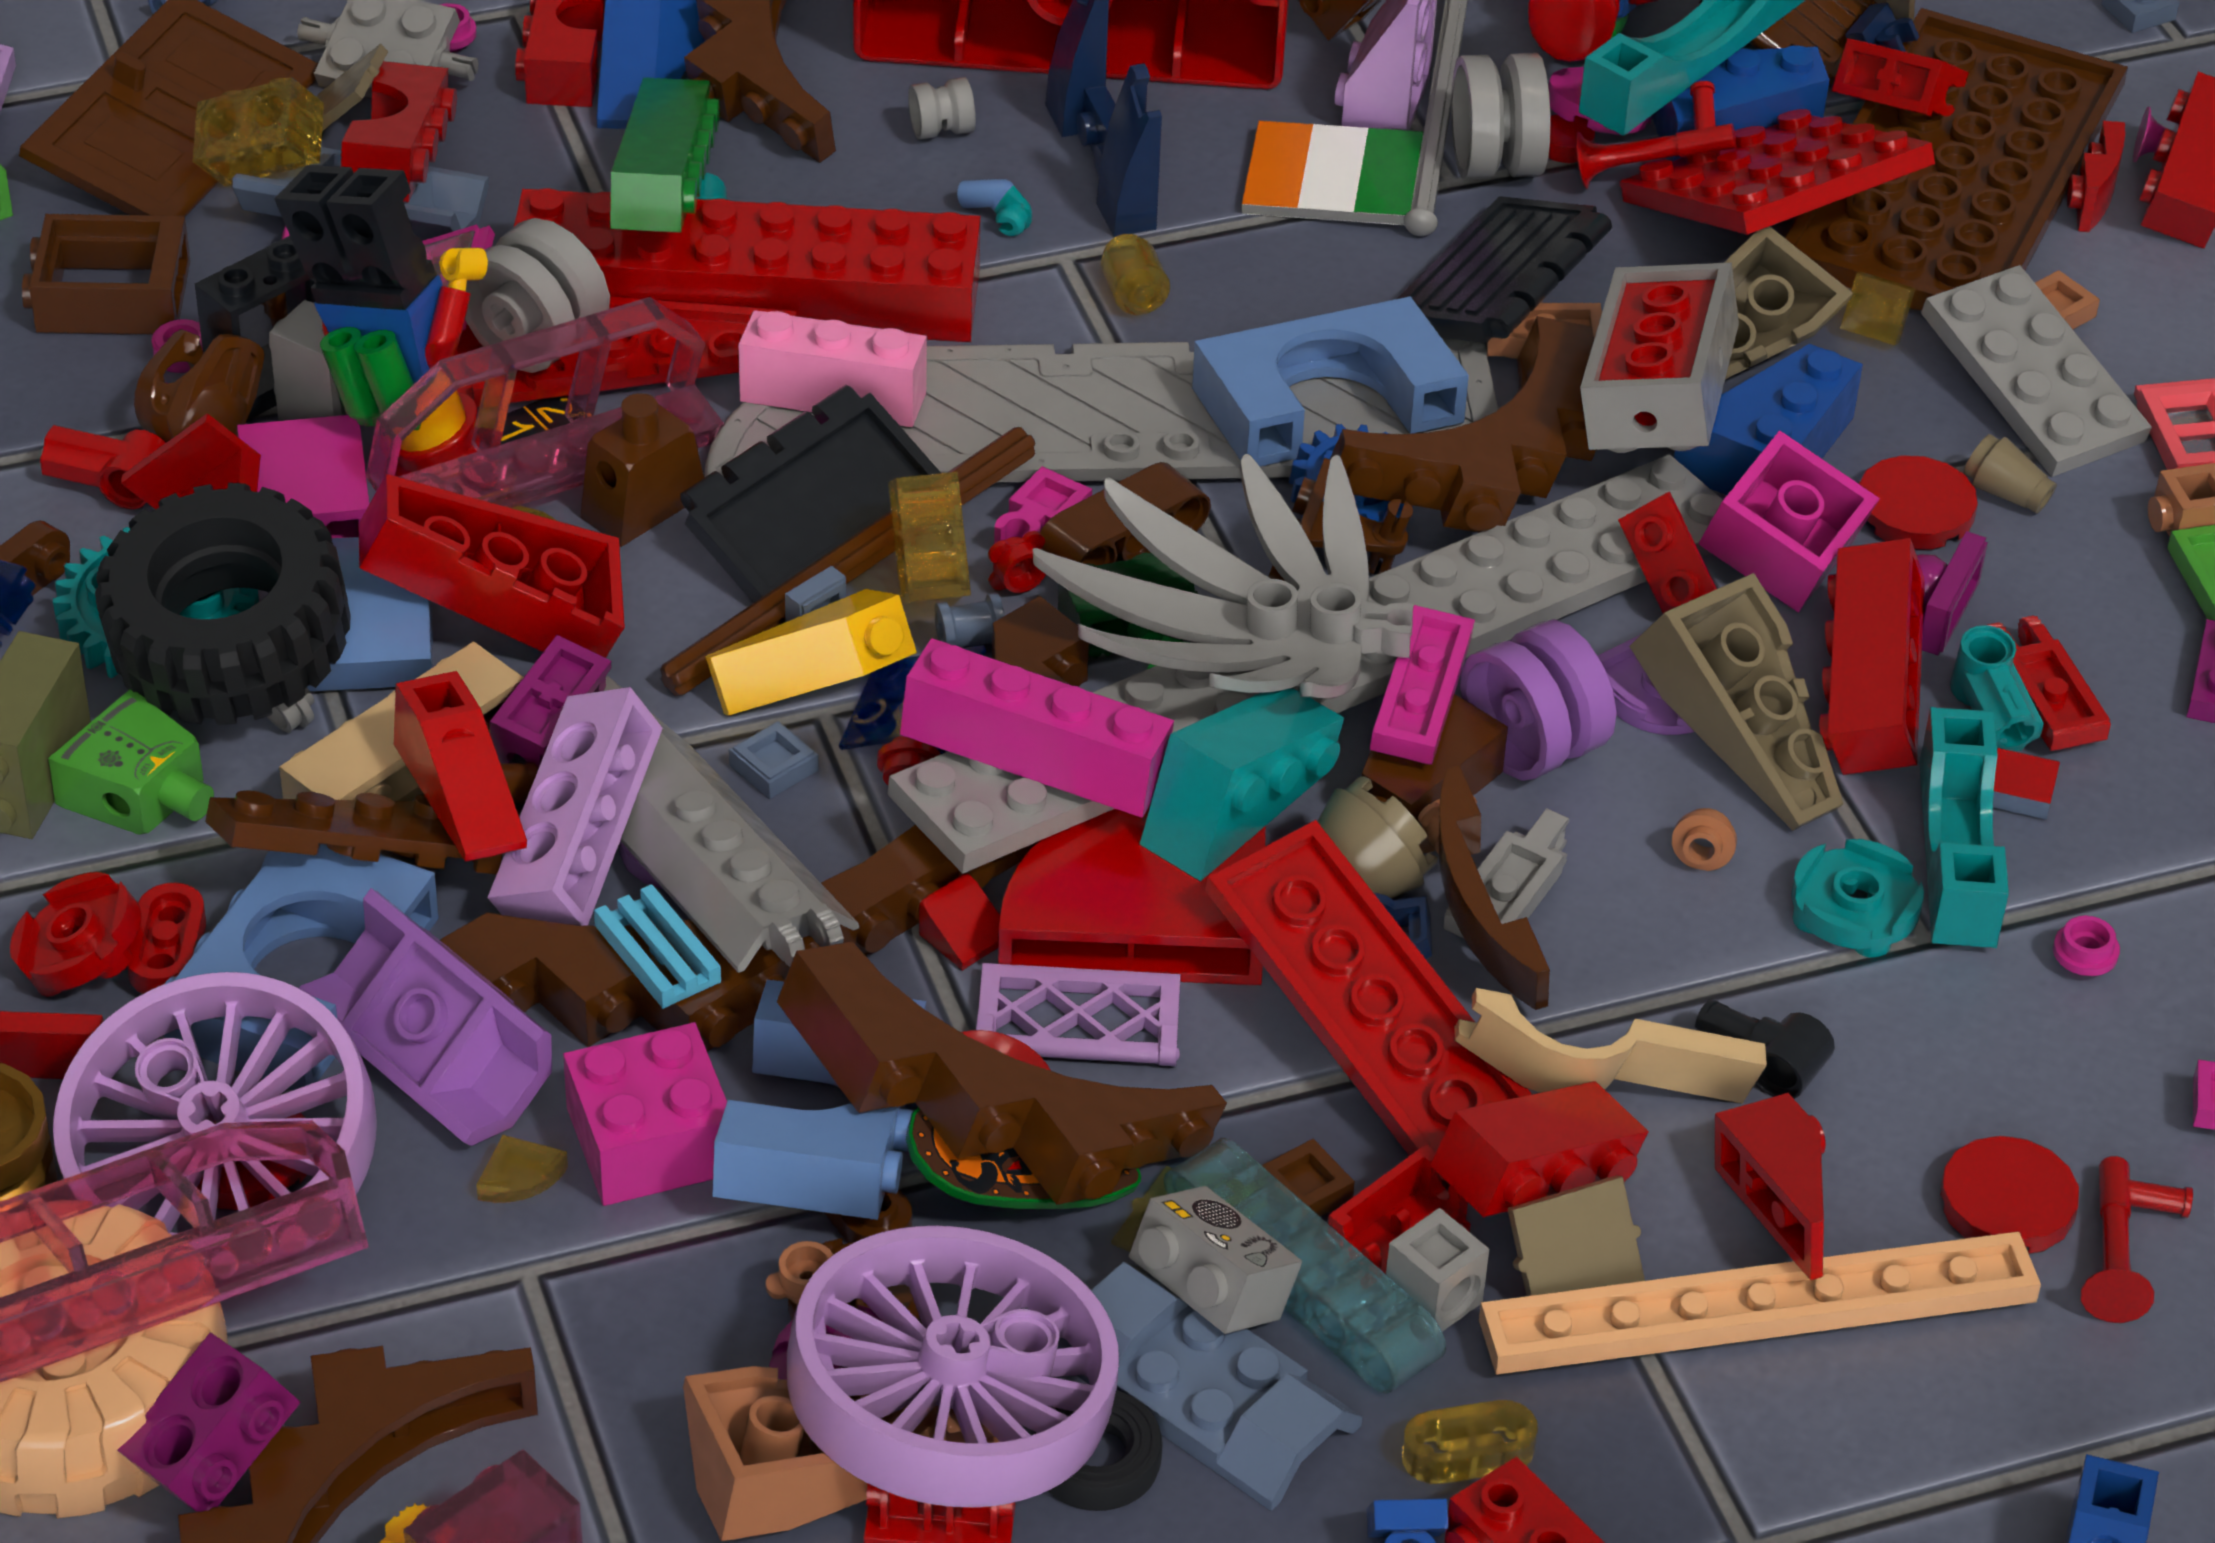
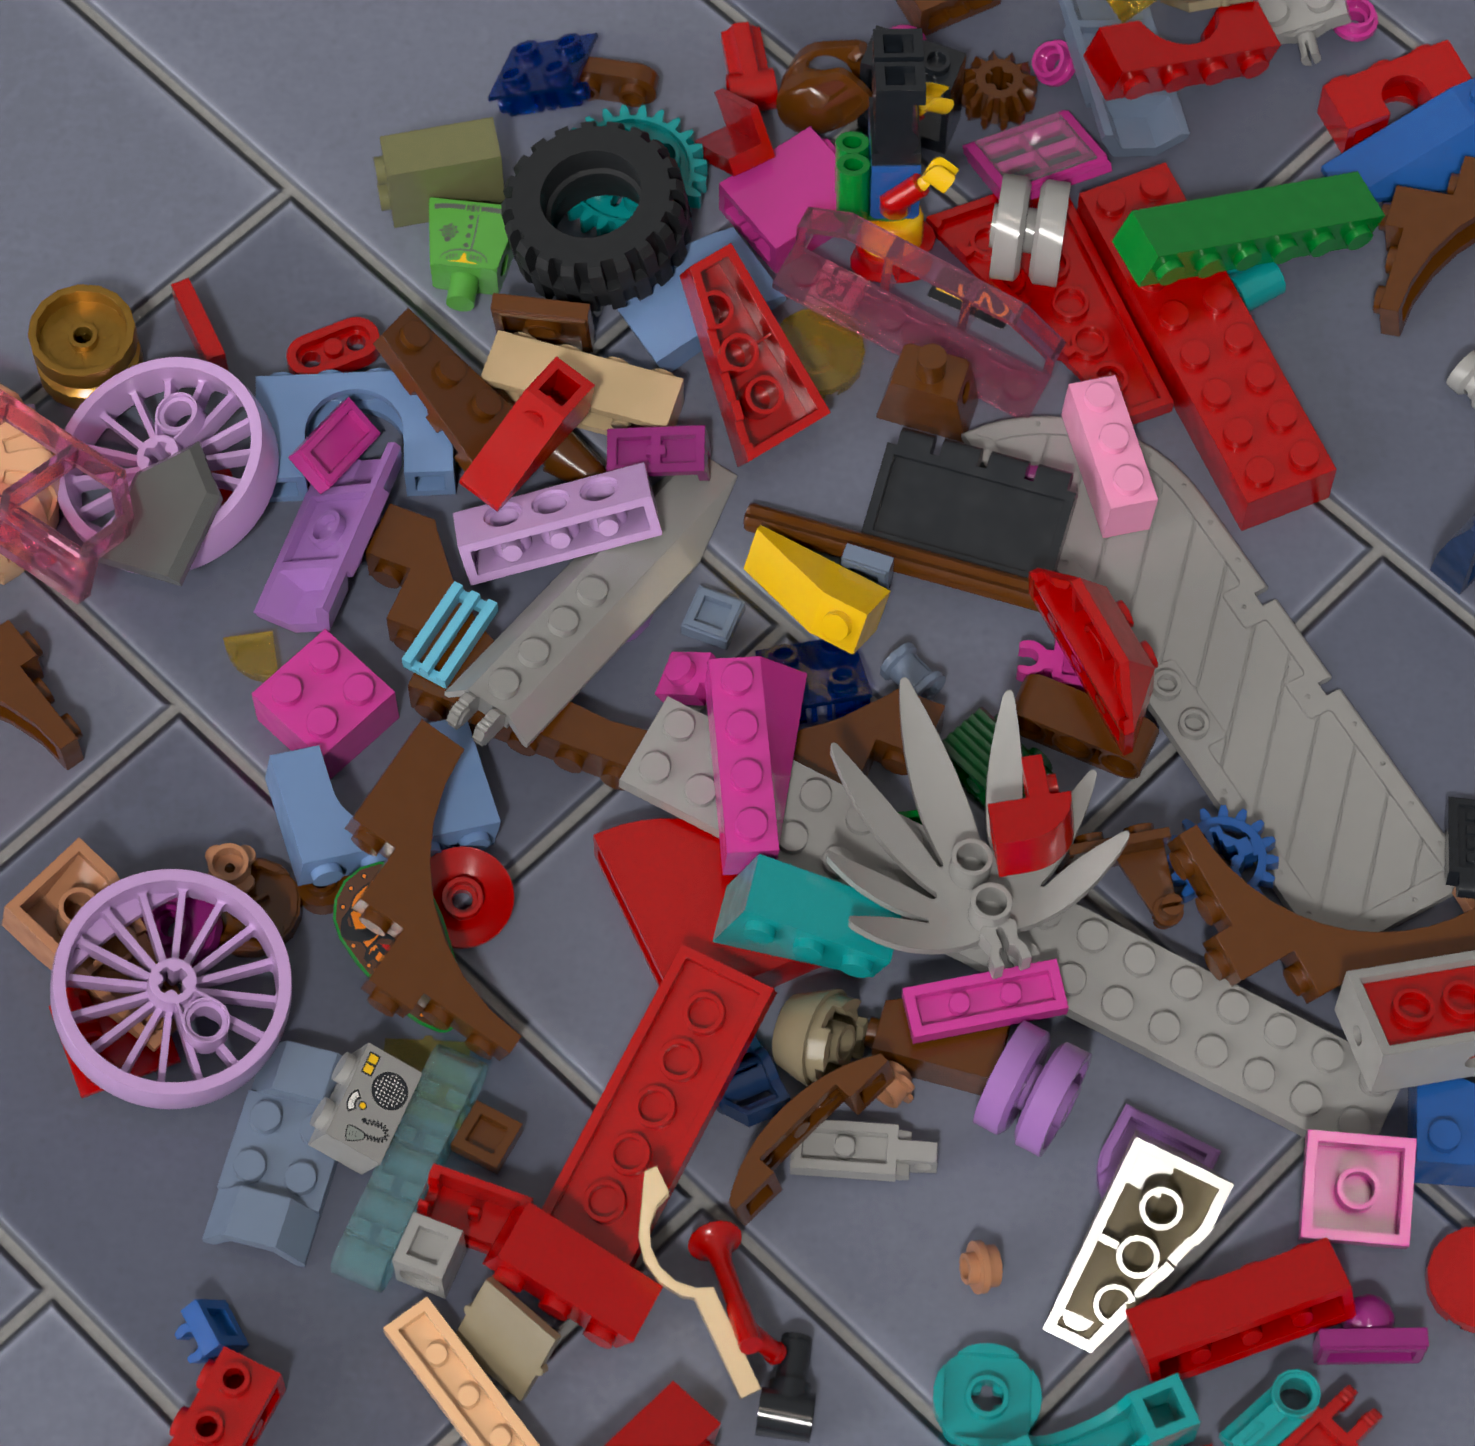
camera: 65 degrees right, 20 degrees up
red plate [10,872,141,997] -> none
clear yellow brick [888,472,971,604] -> none
red slope [919,873,1000,971] -> none
arm [957,179,1033,237] -> none
lavender window [976,963,1181,1067] -> none
red plate [988,531,1046,593] -> none
black tyre [1033,1390,1163,1511] -> none
clear yellow brick [1101,234,1170,315] -> none
medium blue arch [1192,296,1469,467] -> none
clear yellow beam [1402,1400,1538,1484] -> none
red hinge [1618,492,1717,614] -> none
none -> dark grey tile [94,441,223,586]
none -> dark pink tile [288,397,381,495]
none -> reddish brown plate [490,293,595,353]
none -> dark pink plate [655,652,717,706]
none -> red piece [688,1220,787,1365]
none -> red brick [987,754,1074,877]
none -> red wedge [1029,568,1158,756]

